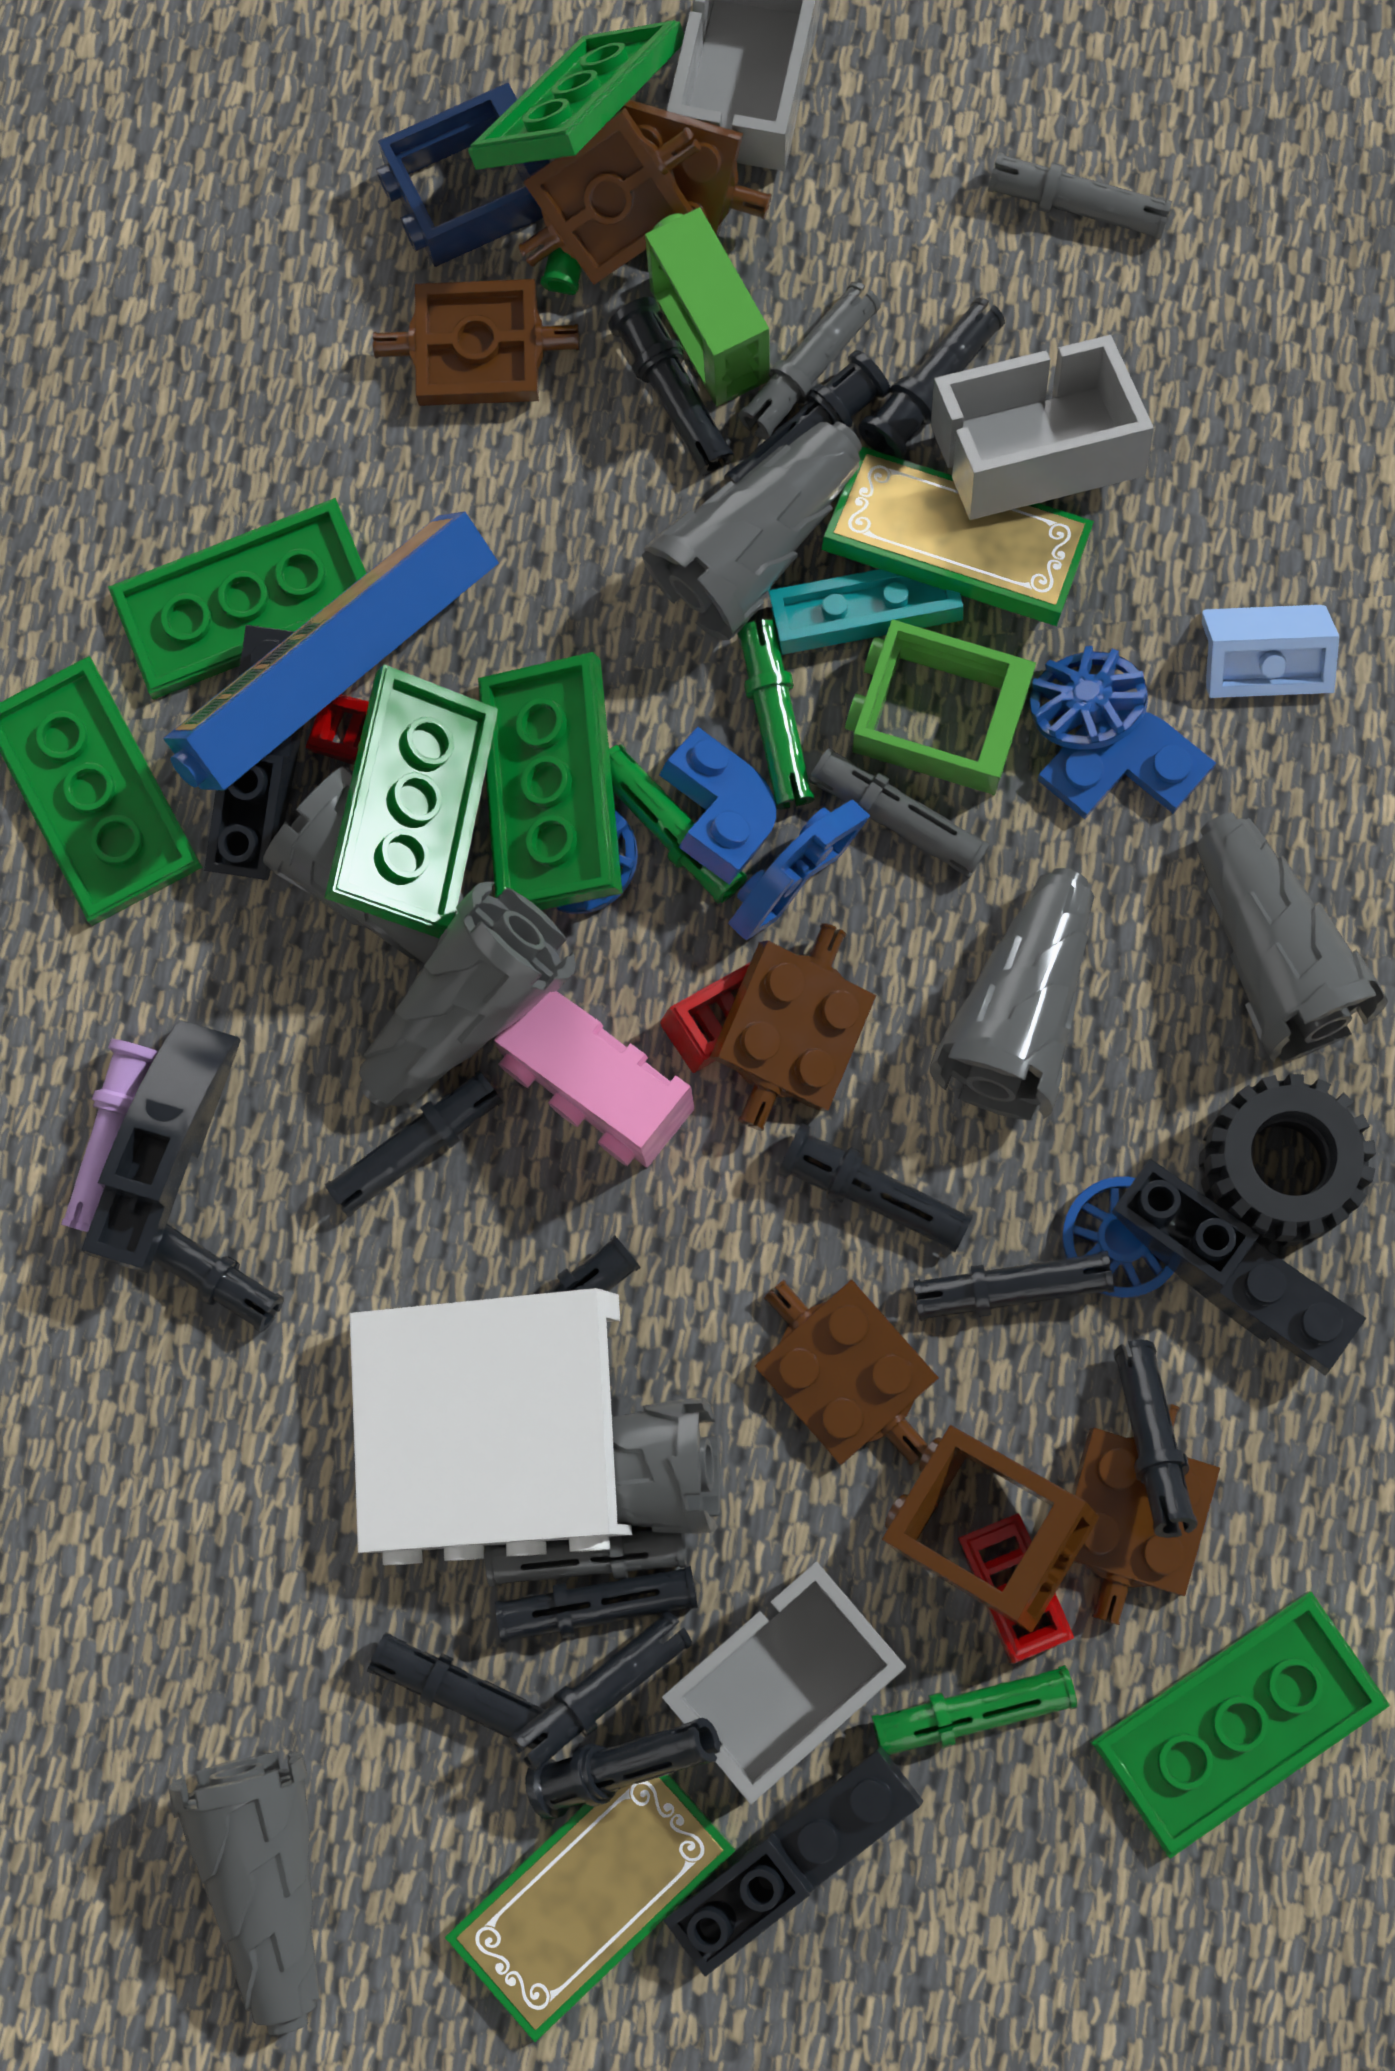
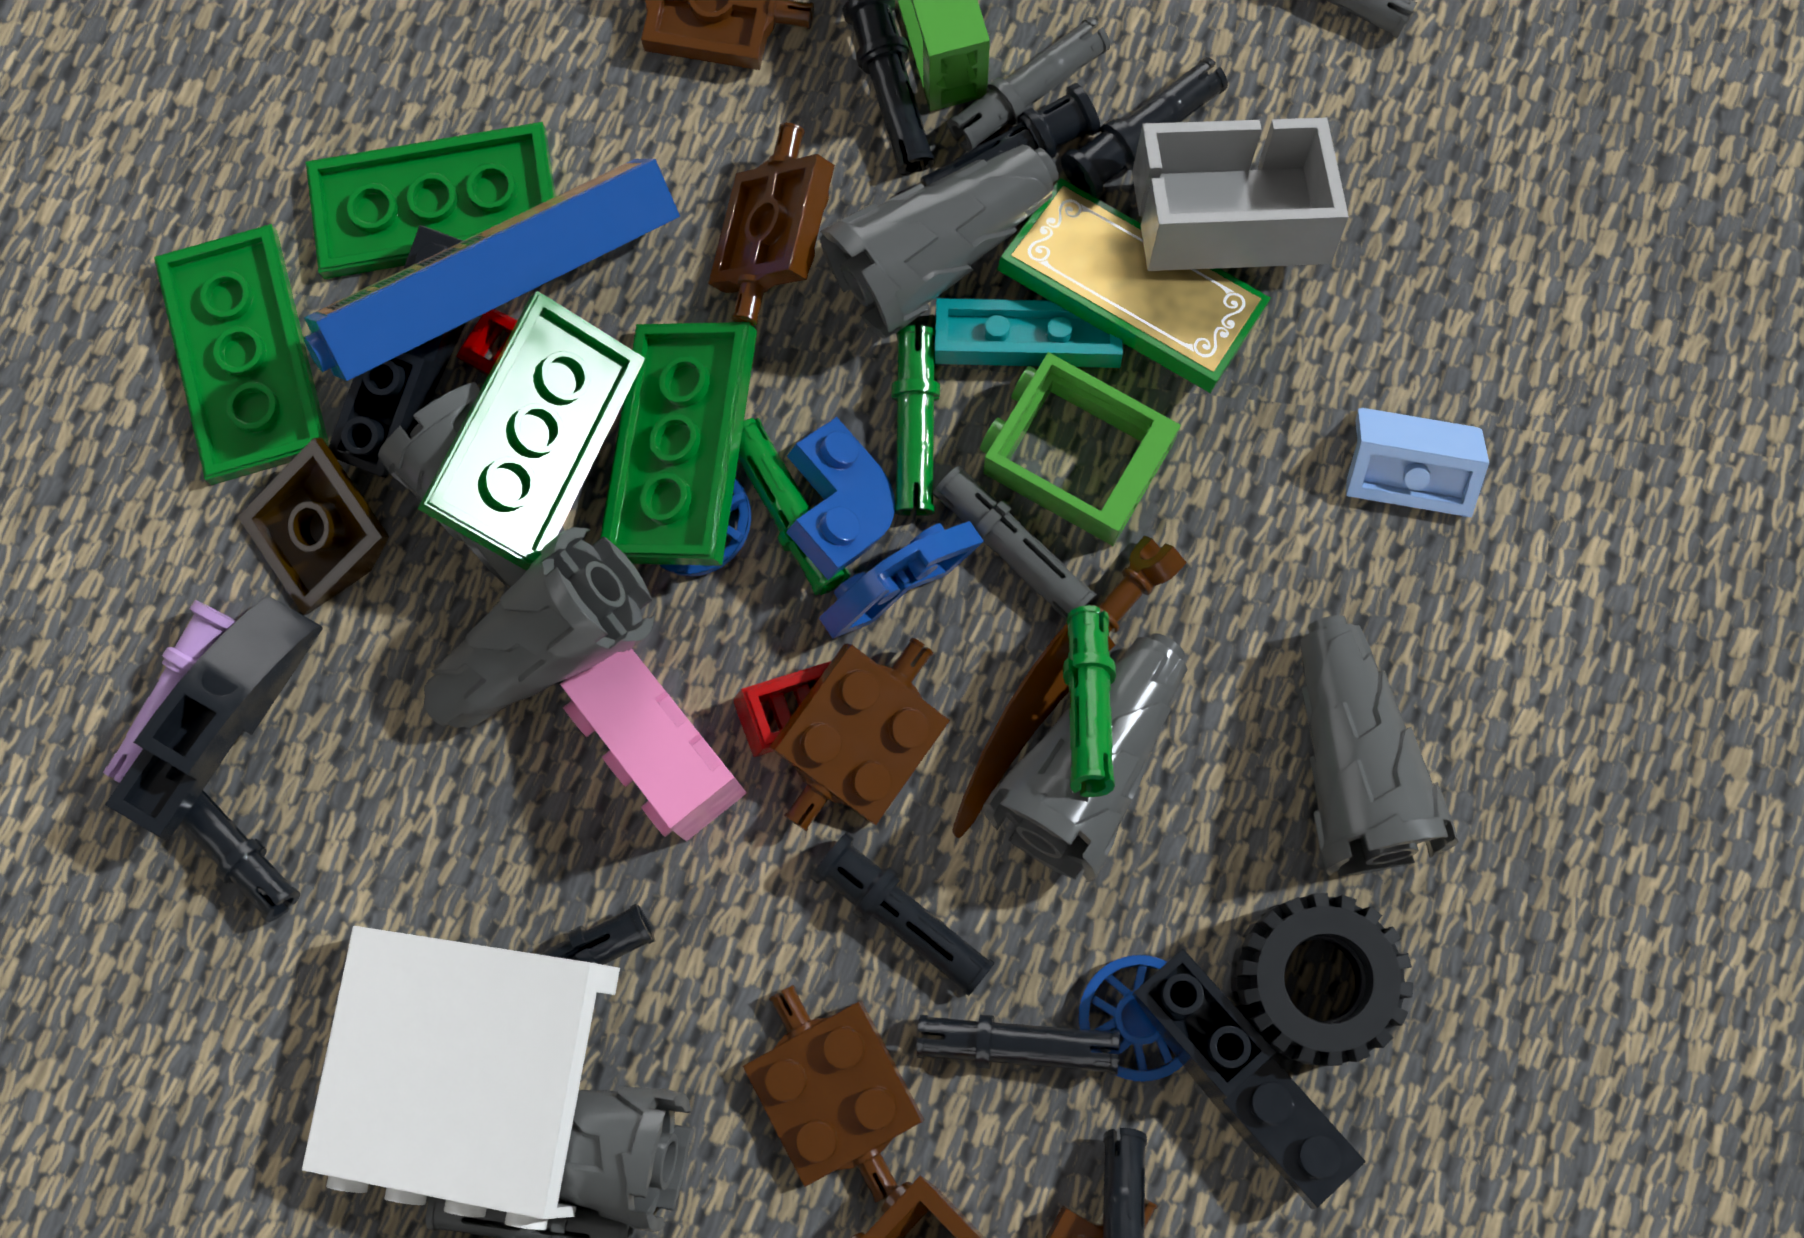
camera: 10 degrees right, 0 degrees up
black pin [324,1070,504,1217] -> none
blue wheel [1030,646,1148,750] -> none
blue plate [1037,709,1216,819] -> none
none -> dark brown slope [238,438,390,615]
none -> reddish brown plate [708,122,835,326]
none -> reddish brown sword [952,536,1187,838]
none -> green pin [1063,605,1116,797]

